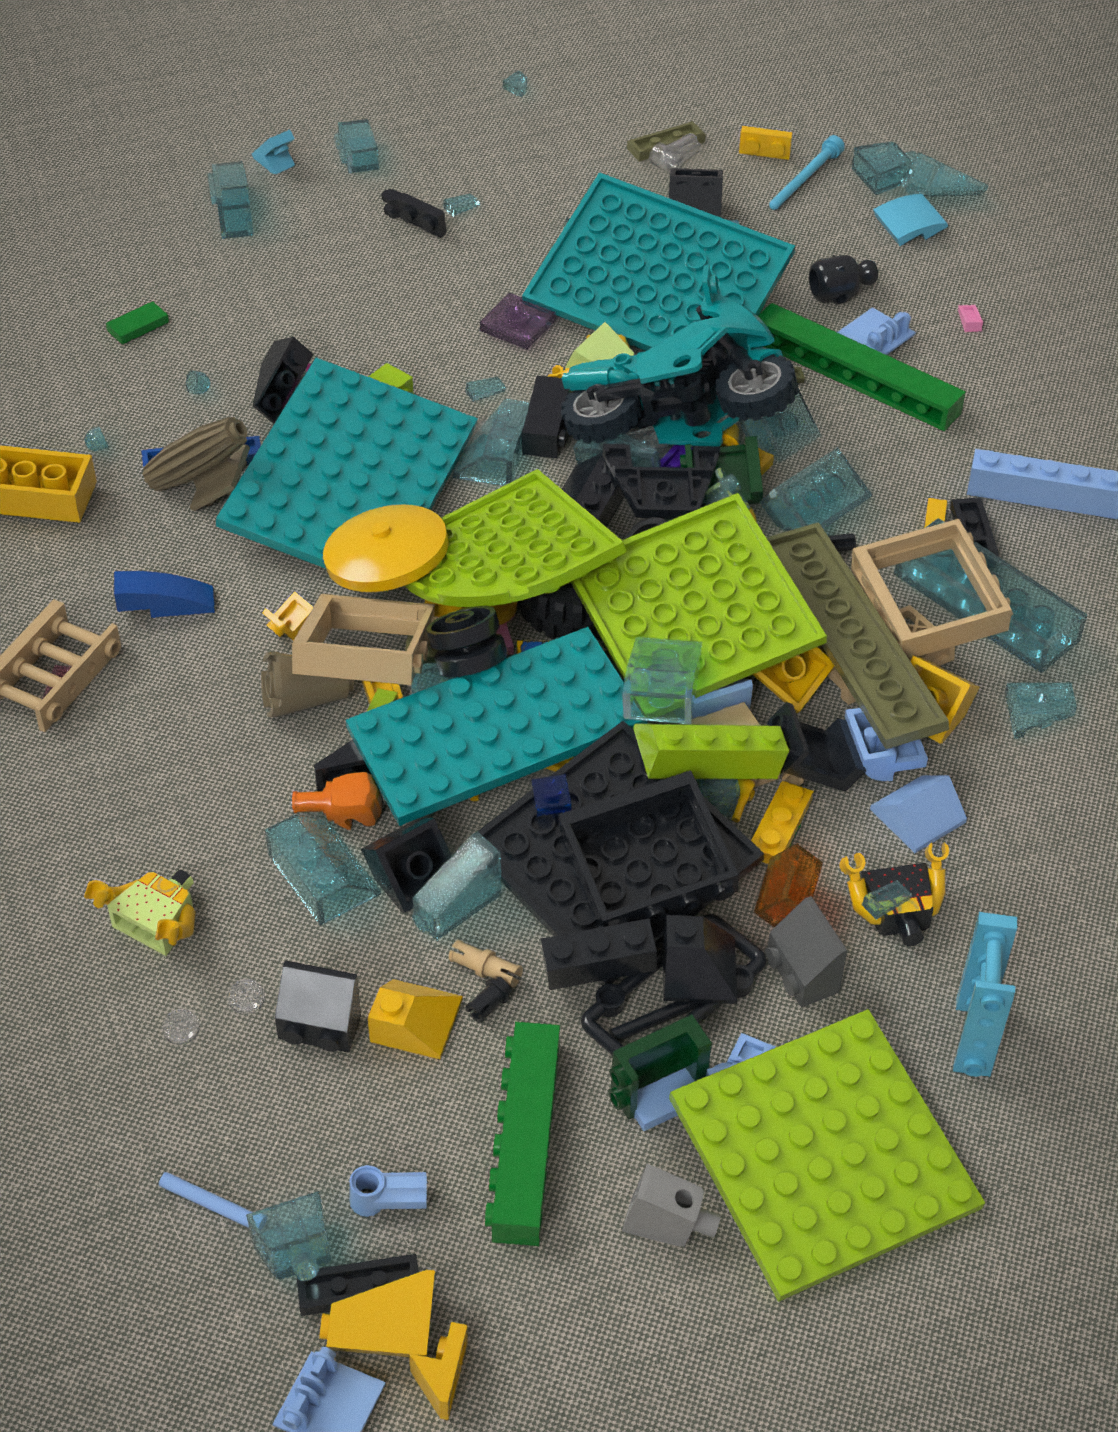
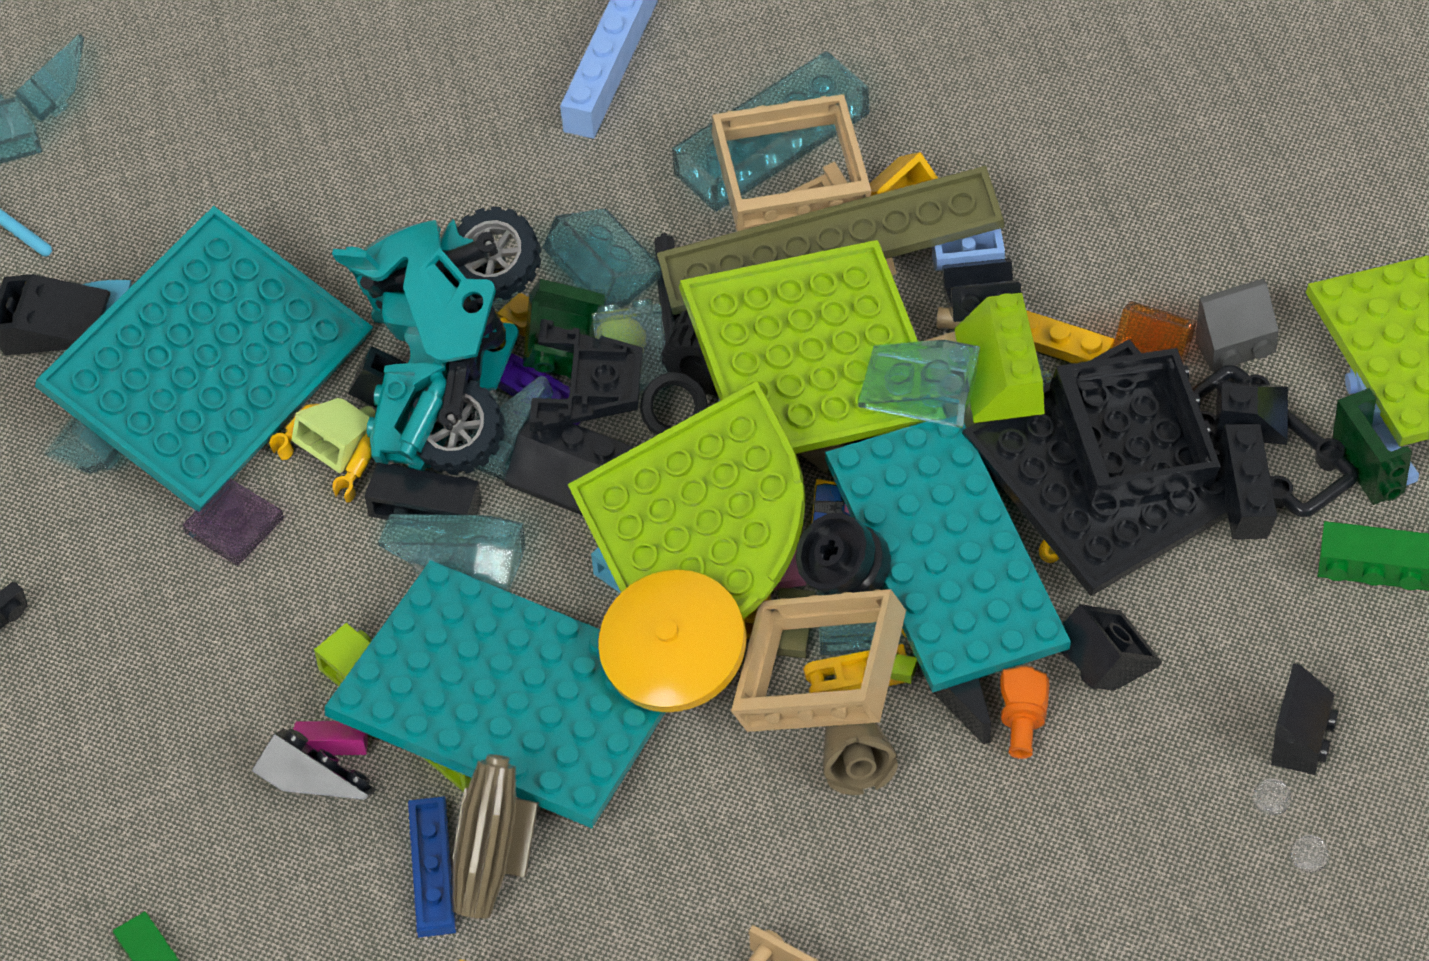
camera: 80 degrees left, 5 degrees up
torso [84,870,196,956] -> none
blue slope [114,571,215,618] -> none
clear light blue hinge [186,370,211,394] -> none
yellow bracket [262,591,313,641] -> none
clear light blue slope [265,815,381,926] -> none
yellow slope [368,979,463,1059] -> none
clear light blue slope [412,831,501,941] -> none
tan pin [449,940,523,988] -> none
clear light blue piece [465,377,506,402] -> none
black pin [465,977,512,1023] -> none
clear blue plate [531,774,572,816] -> none
black bar [609,1002,700,1042] -> none
light blue tile [727,1033,776,1064] -> none
green brick [758,303,966,431] -> none
black piece [809,255,878,305] -> none
light blue hinge [837,307,916,355] -> none
torso [839,842,949,946] -> none
clear light blue piece [862,880,912,920] -> none
light blue slope [870,775,967,853] -> none
medium azure slope [873,194,948,246] -> none
yellow piece [924,498,947,528] -> none
black plate [950,498,999,567] -> none
medium azure fence [953,912,1017,1077] -> none
bright pink piece [958,305,983,332] -> none
clear light blue wing [1005,683,1077,739] -> none

